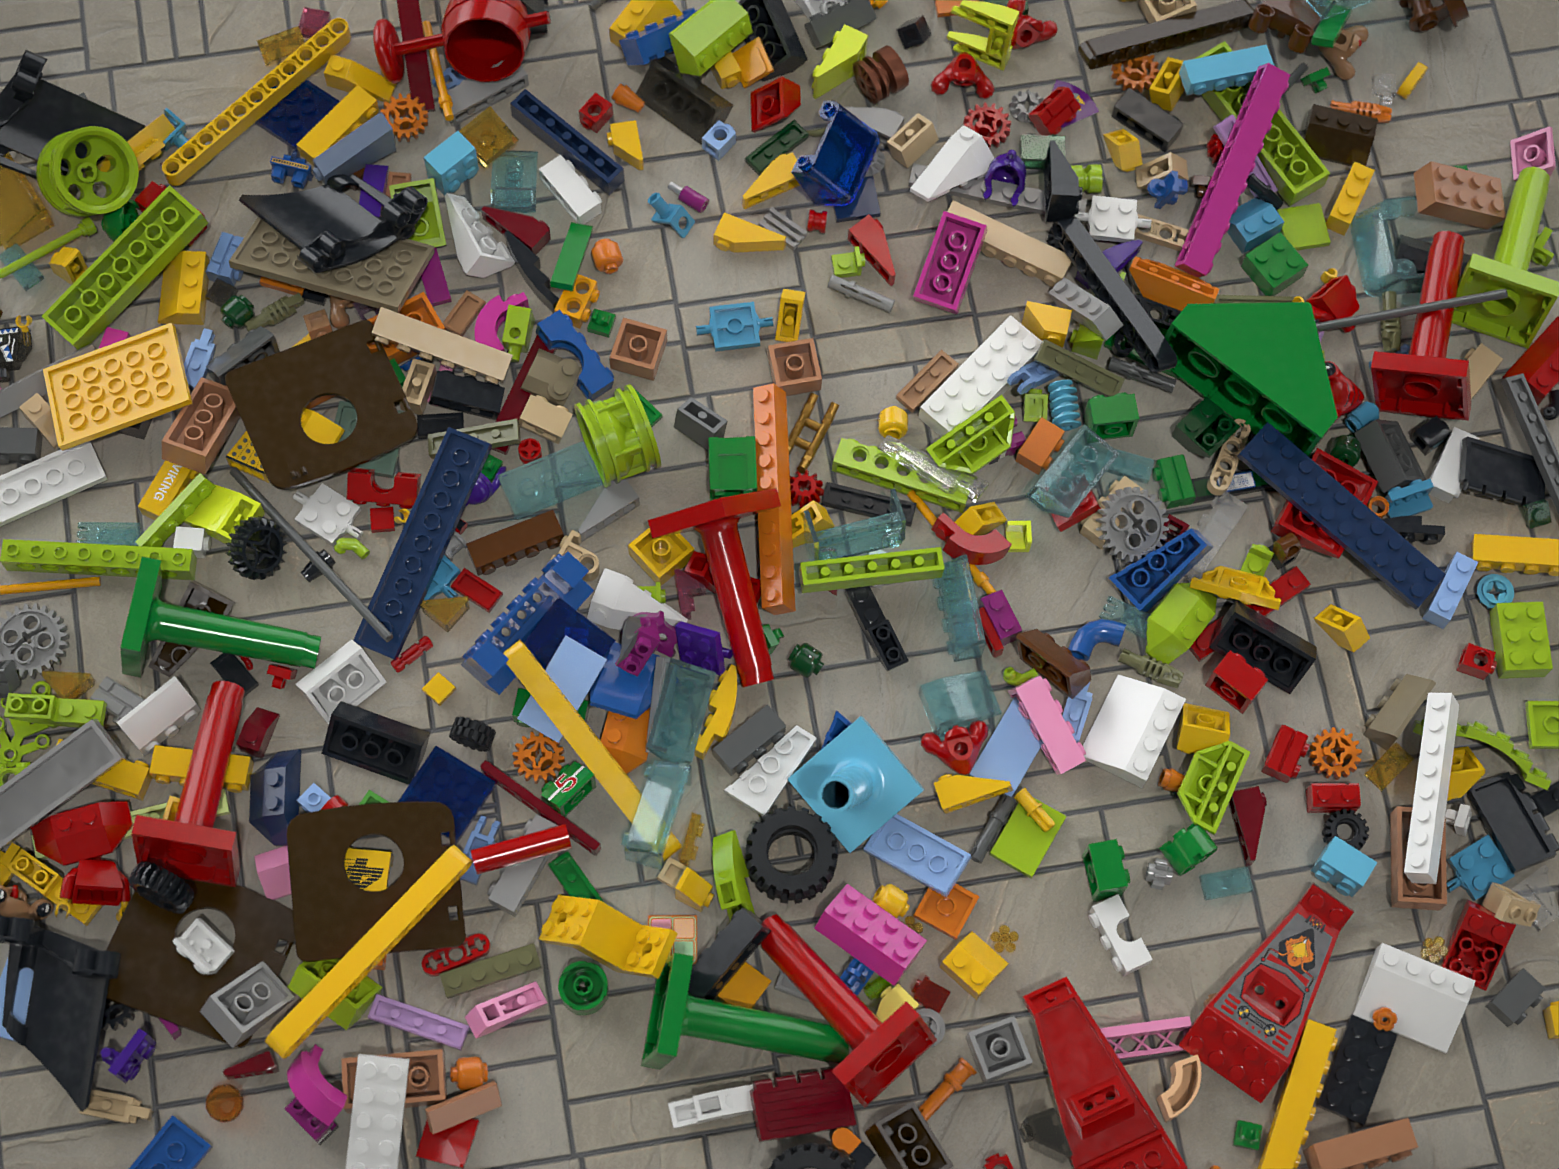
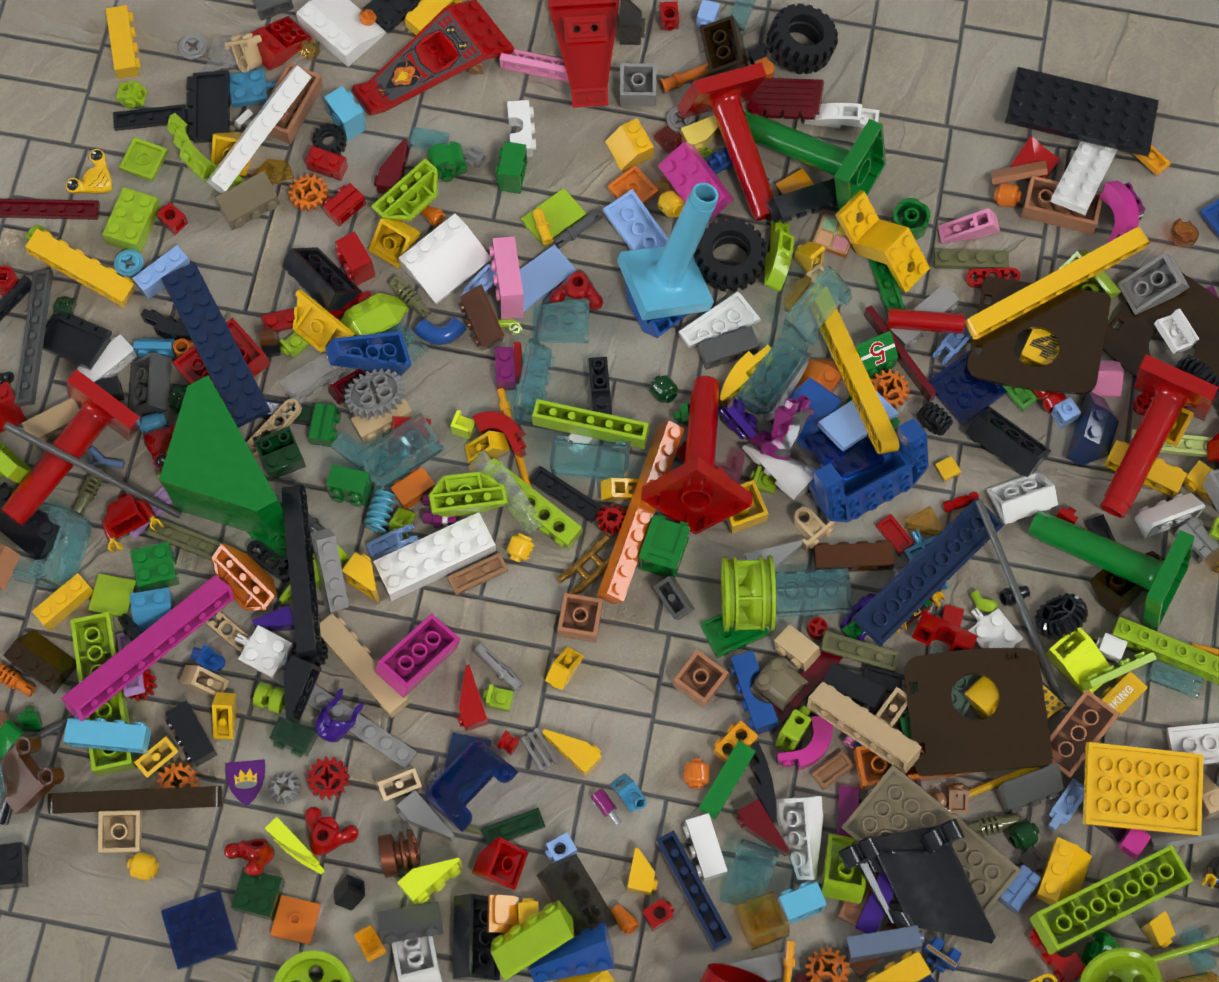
camera: 155 degrees left, 0 degrees up
dark red slope [222,1051,280,1080] -> none
dark red slope [236,707,280,759] -> none
lavender tile [368,994,470,1051] -> none
green tile [587,308,616,338] -> none
dark azure plate [696,302,774,352] -> none
yellow slope [742,152,805,210] -> none
white wedge [910,125,995,202] -> none
yellow slope [934,774,1013,814] -> none
clear yellow plant [990,925,1019,953] -> none
red brick [1028,87,1081,136] -> none
olive plate [1034,339,1125,397] -> none
light nougat brick [1156,1055,1201,1123] -> none
reddish brown tile [1190,175,1212,198] -> none
yellow slope [1314,604,1370,653] -> none

